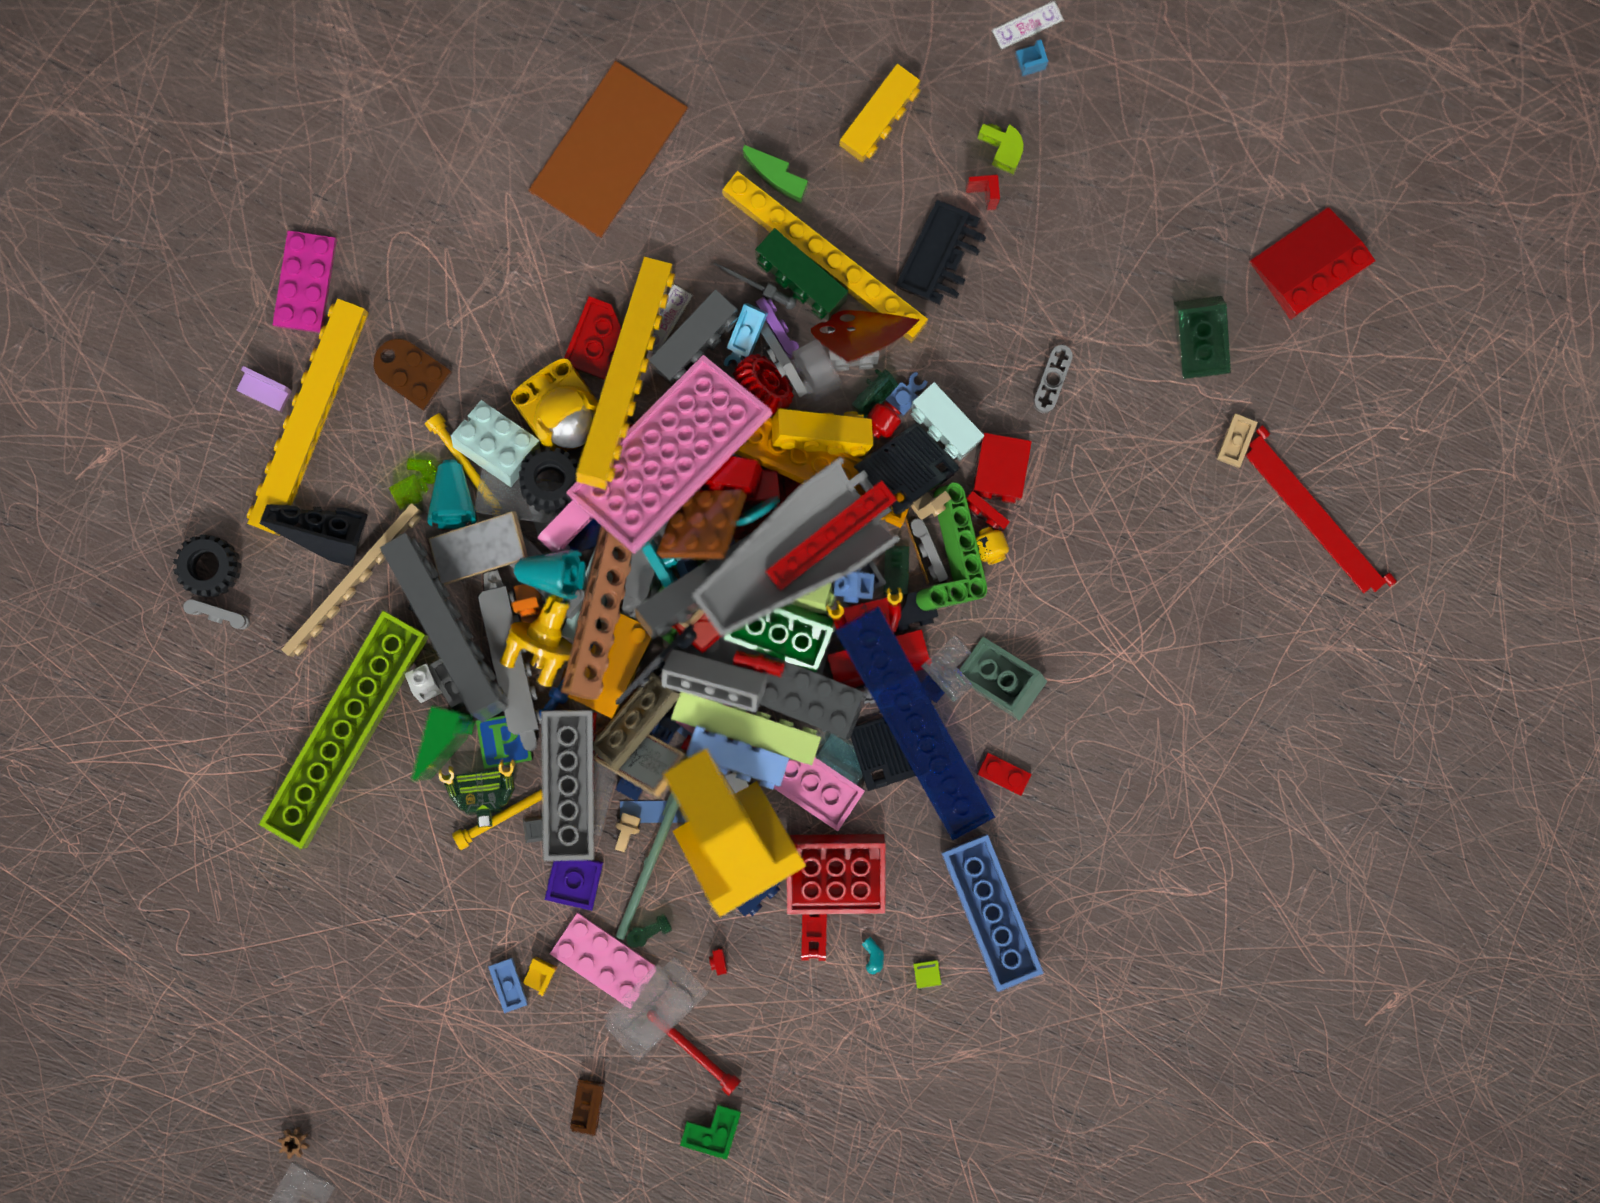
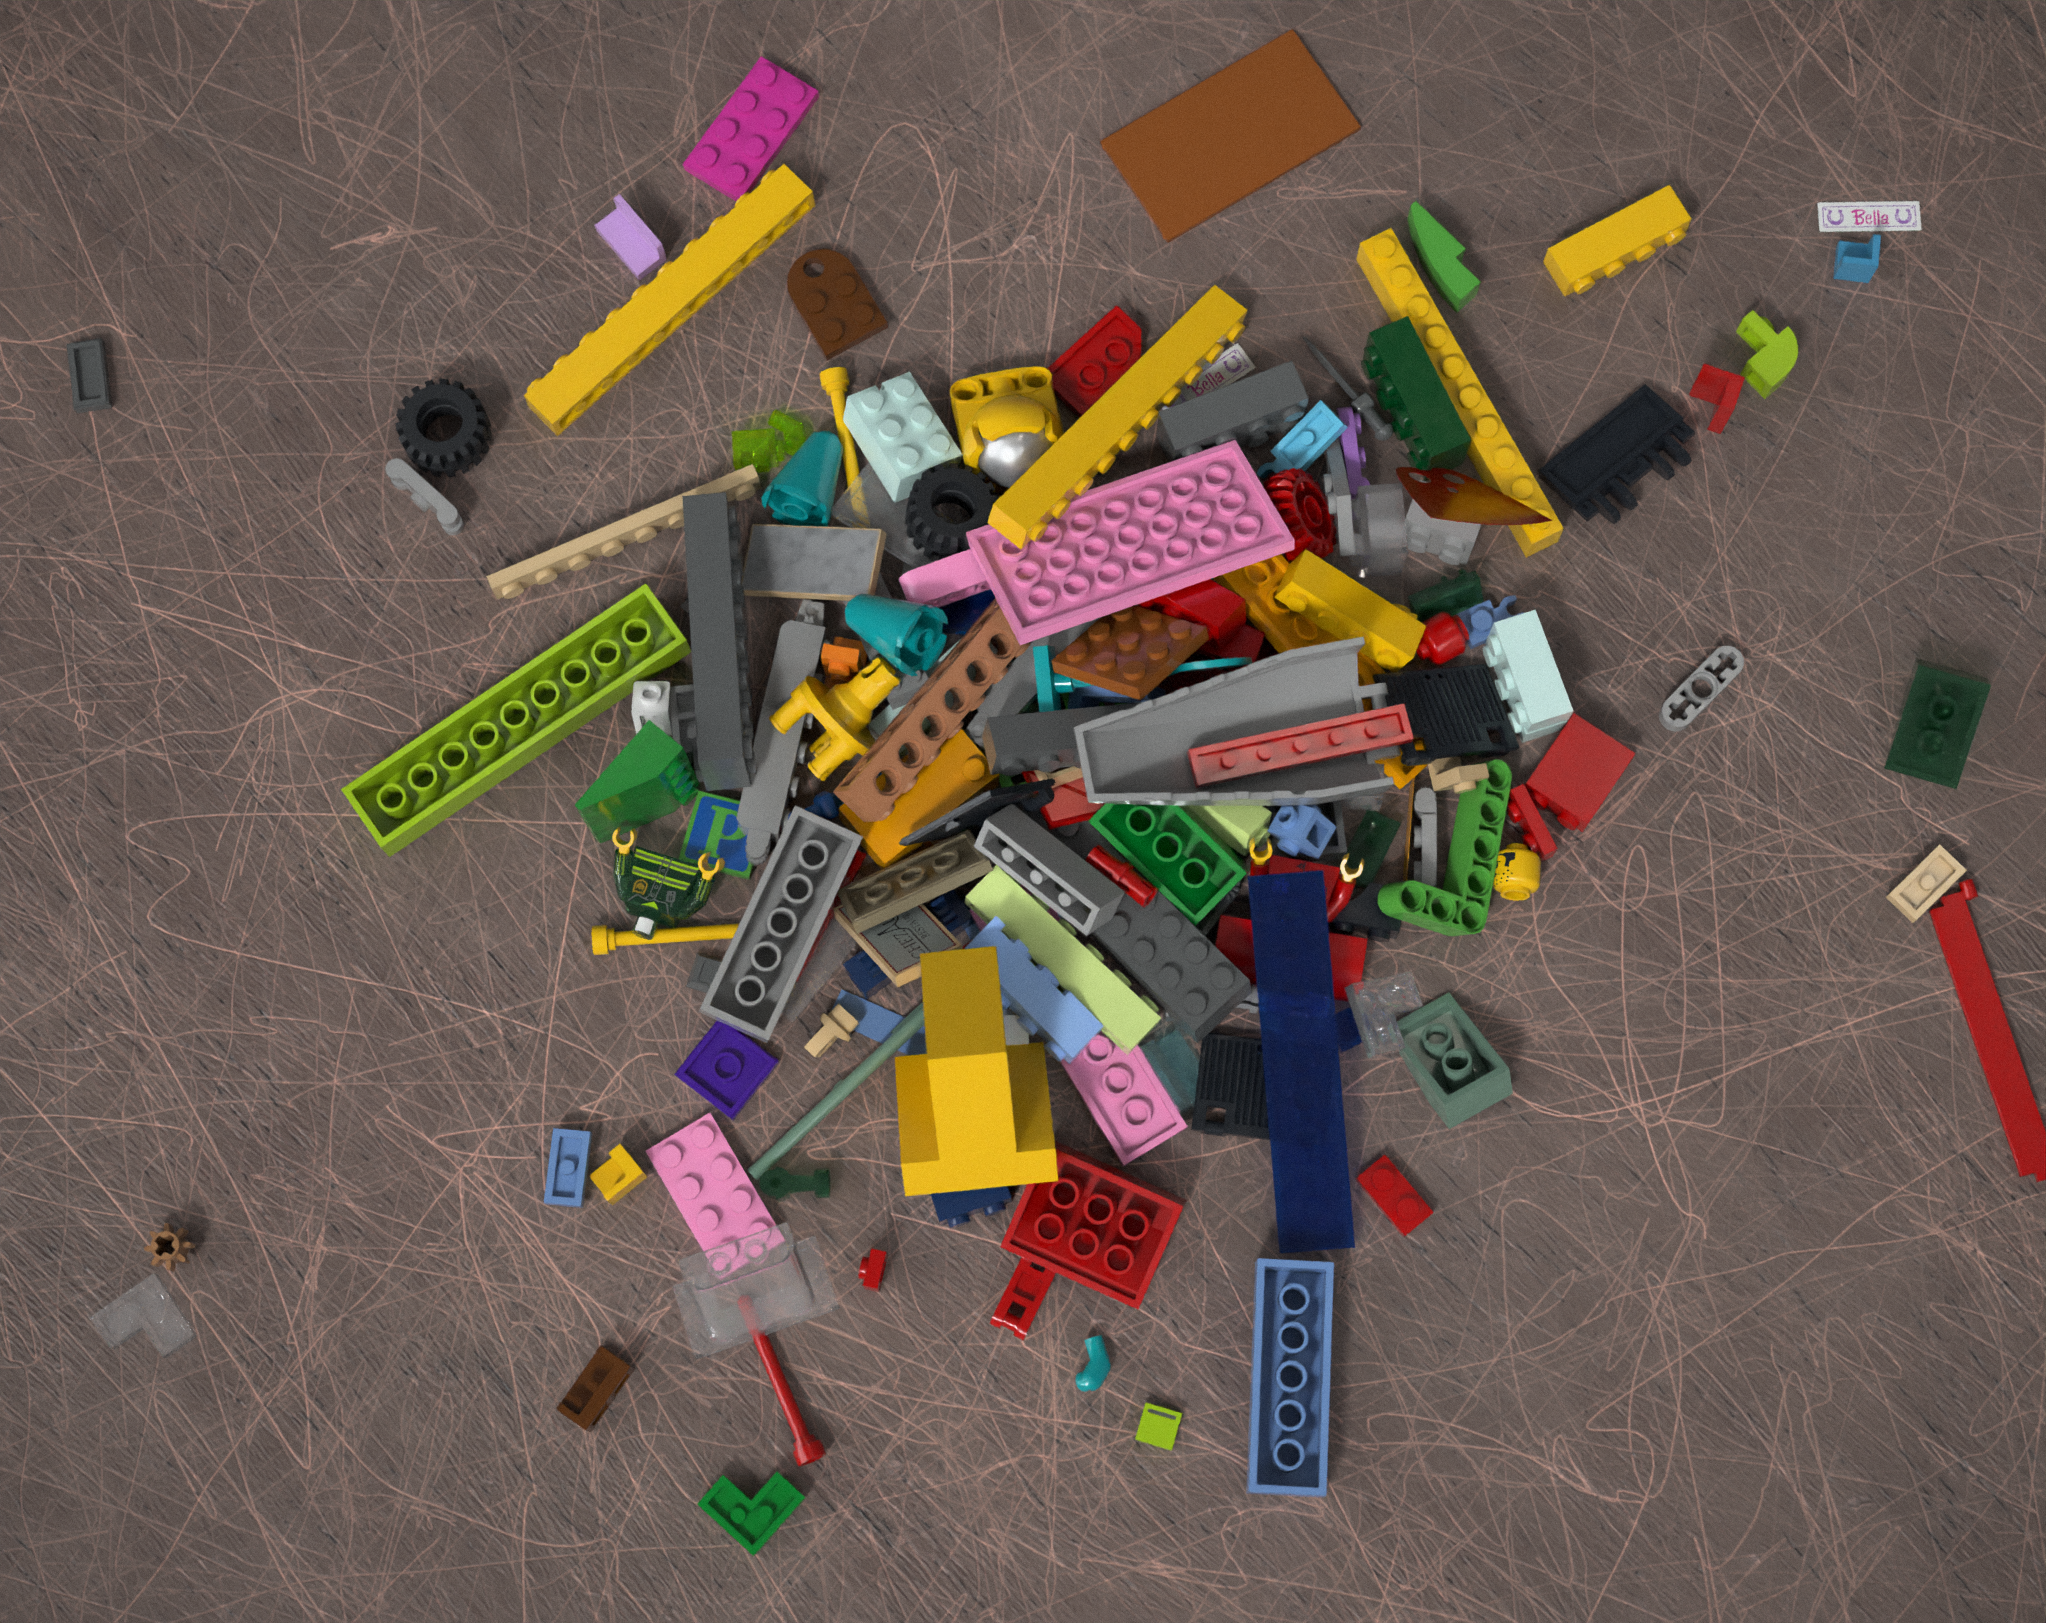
camera: 30 degrees right, 10 degrees down
black wedge [260,504,368,567] -> none

